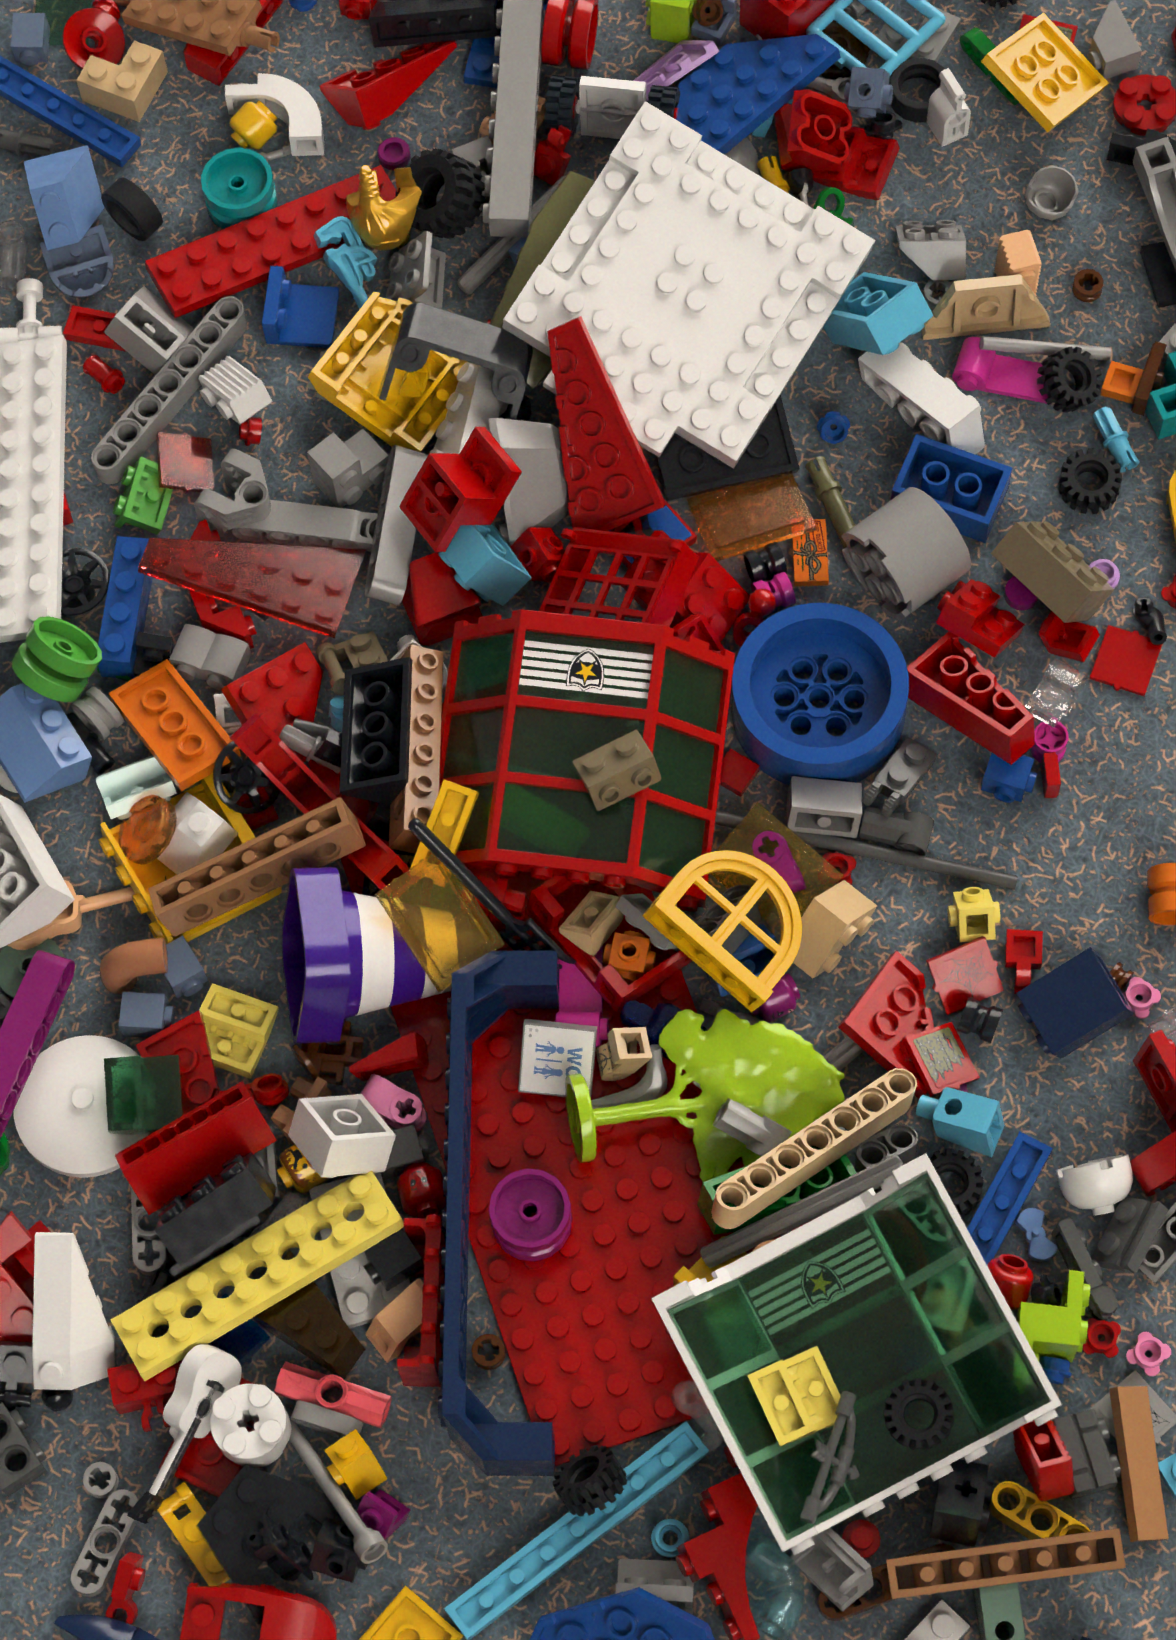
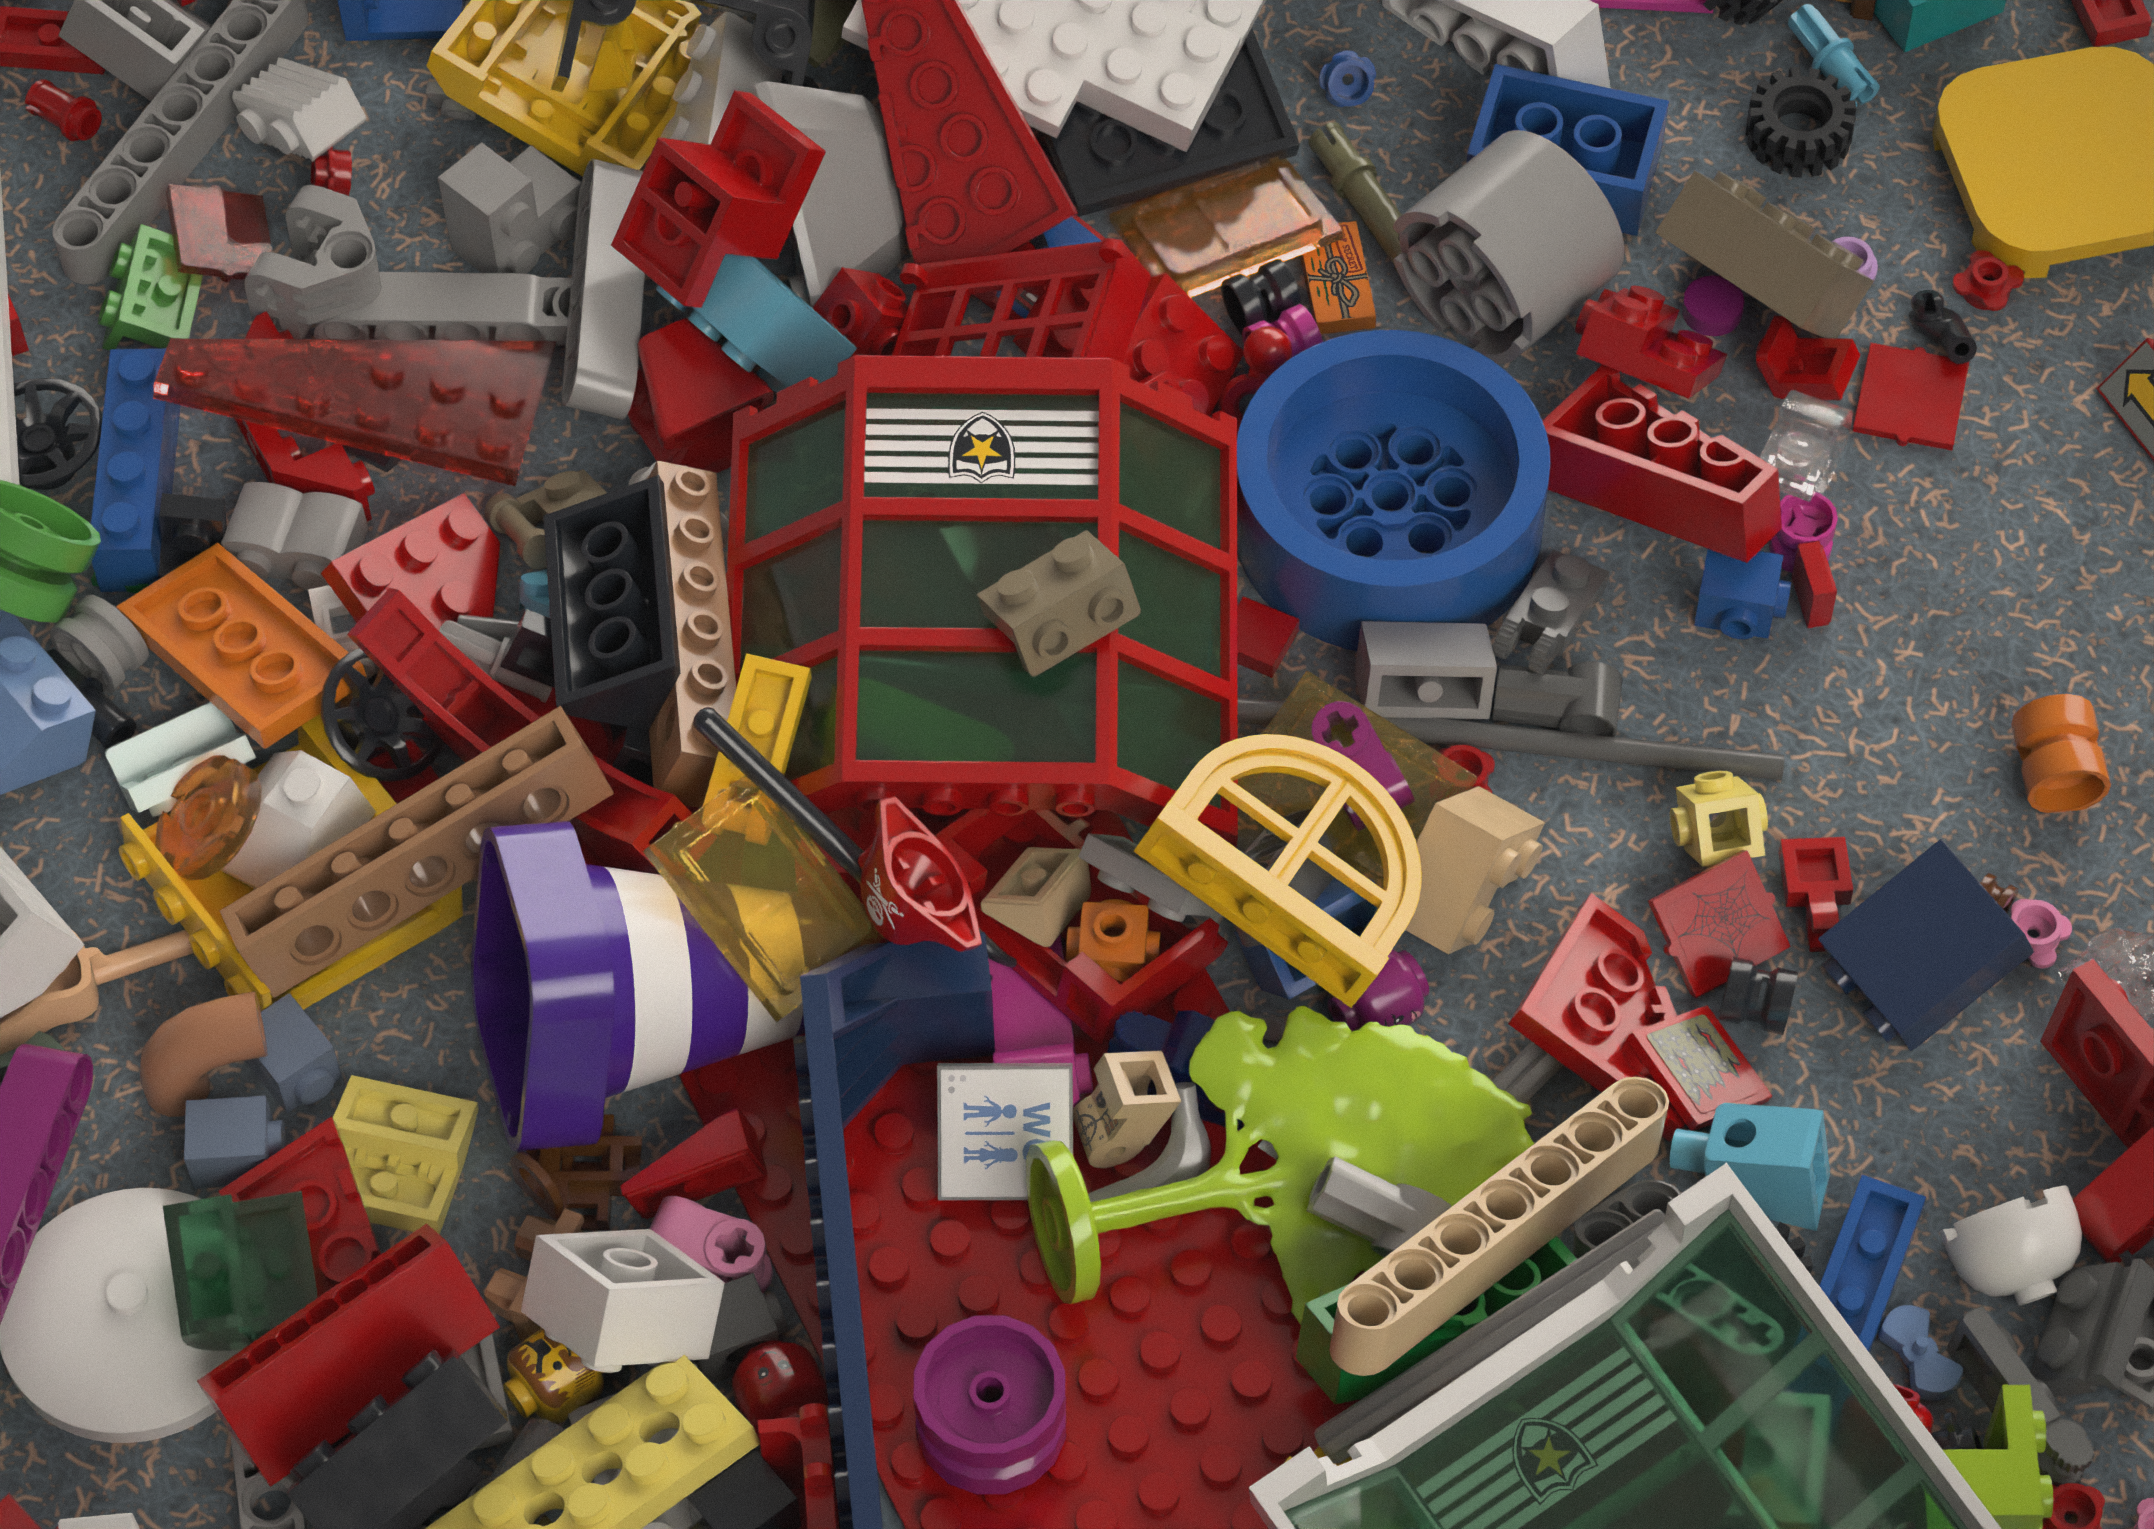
camera: 10 degrees left, 10 degrees down
red plate [220,1073,289,1106] -> none
none -> red hat [858,797,982,952]

